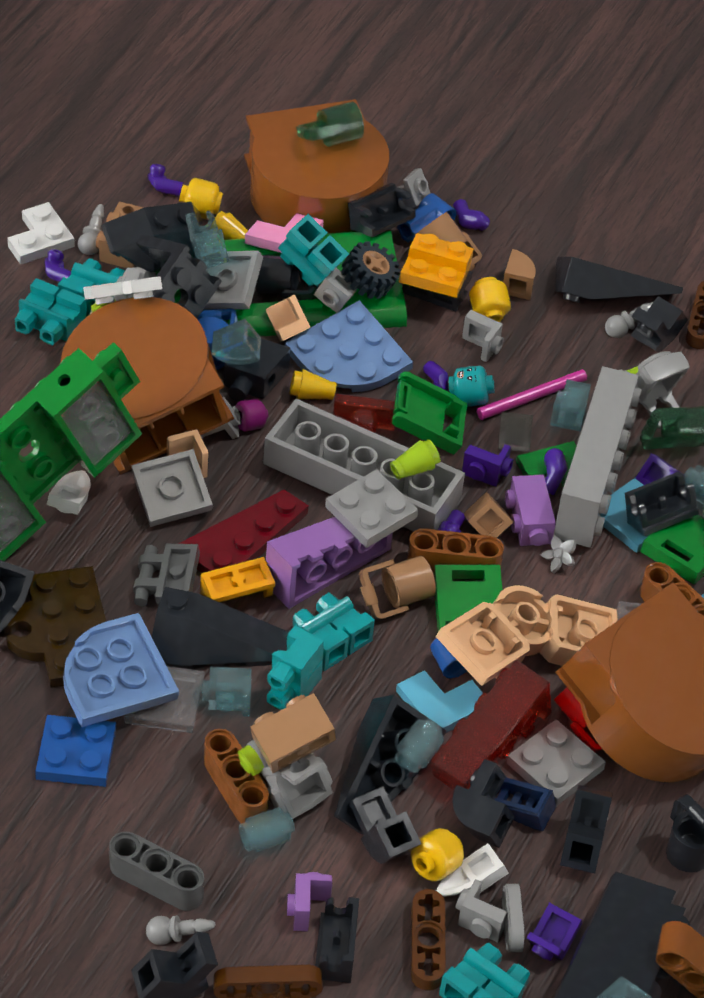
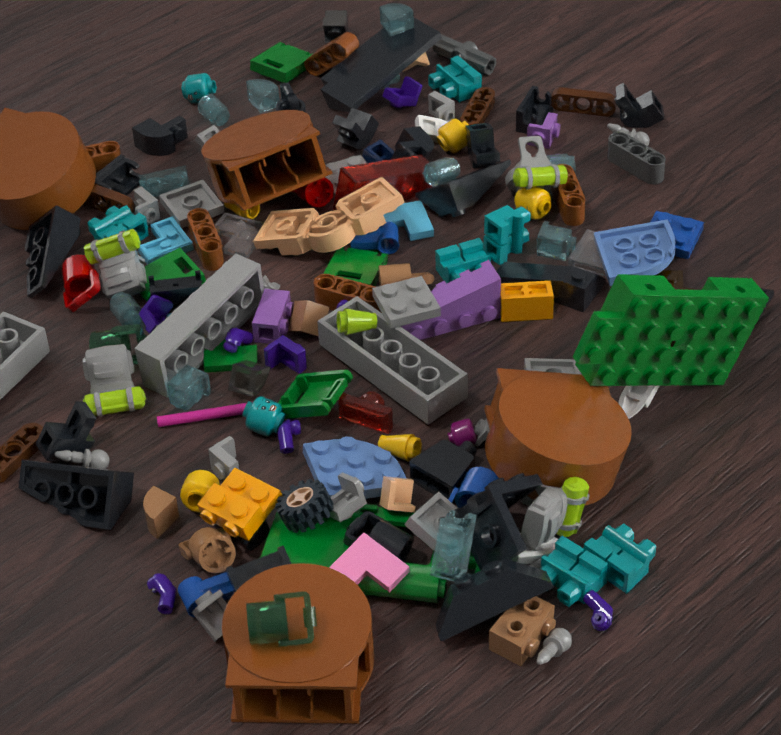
camera: 155 degrees left, 5 degrees down
white plate [8,202,75,265] -> none
white plate [83,276,162,304] -> none
dark grey plate [133,543,200,606] -> none
dark purple arm [148,164,184,196] -> none
dark red wing [178,489,309,573] -> none
yellow head [179,178,223,219] -> none
yellow cone [210,211,248,240] -> none
clear light blue brick [211,319,261,365] -> none
medium nougat brick [250,693,336,773] -> none
teal hips [278,214,349,286] -> none
light grey tile [502,884,524,952] -> none

